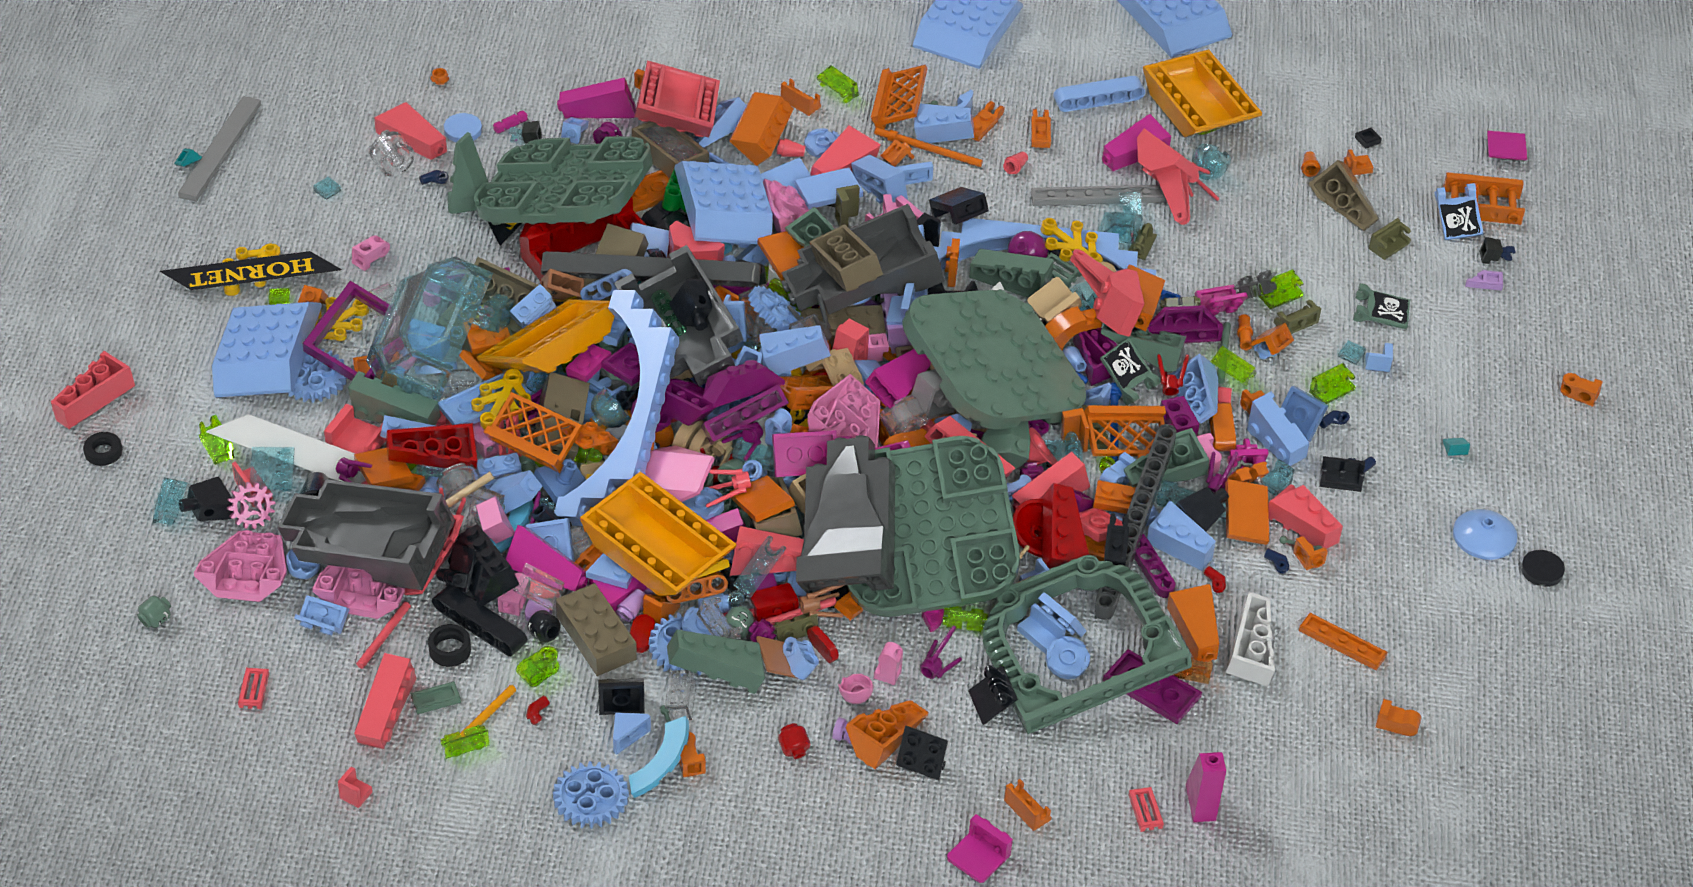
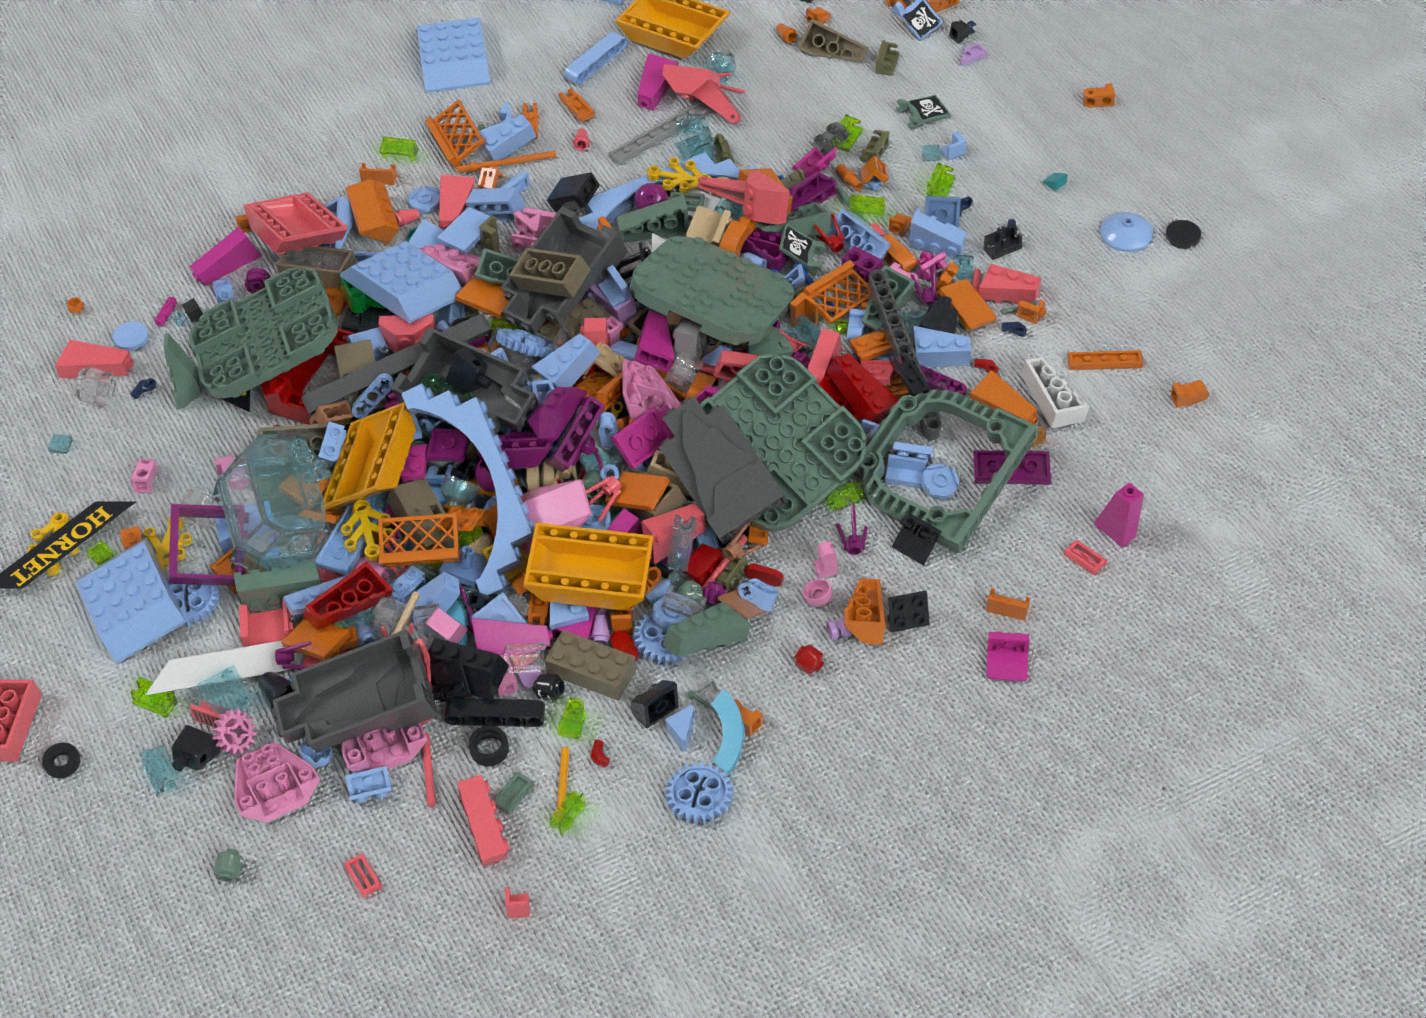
camera: 30 degrees left, 5 degrees up
dark pink tile [922,609,944,632] -> none

